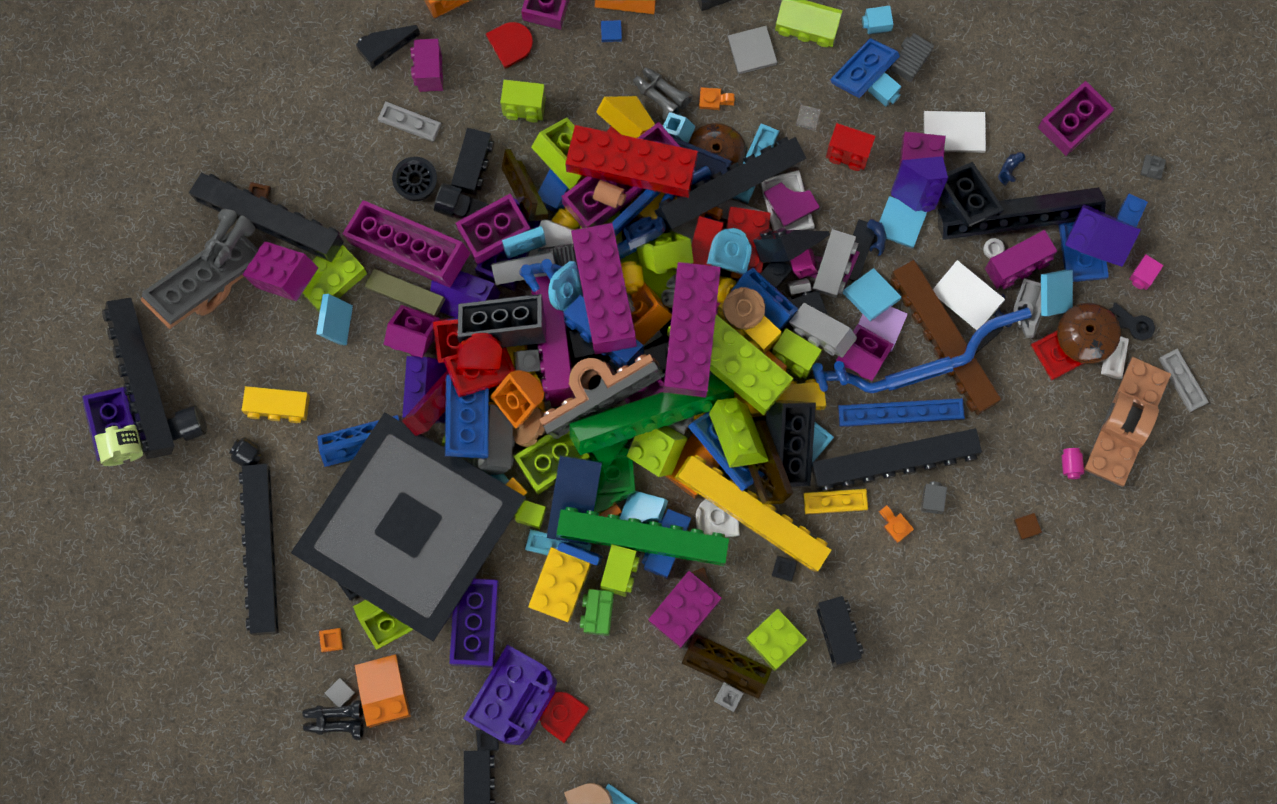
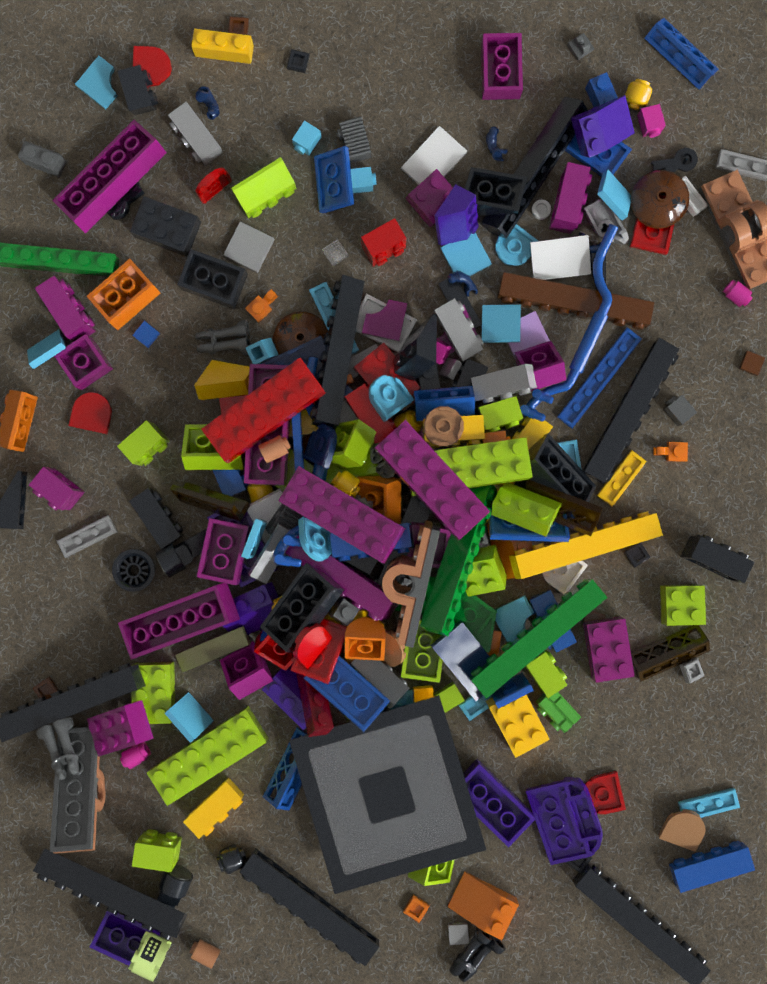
camera: 50 degrees left, 10 degrees up
none -> dark pink brick [120,742,151,769]
none -> lime brick [132,829,182,872]
none -> lime brick [147,706,269,806]
none -> black brick [177,249,248,310]
none -> nougat brick [189,939,220,969]
none -> medium azure tile [495,224,538,266]
none -> yellow head [625,79,652,110]
none -> blue fence [645,18,719,89]

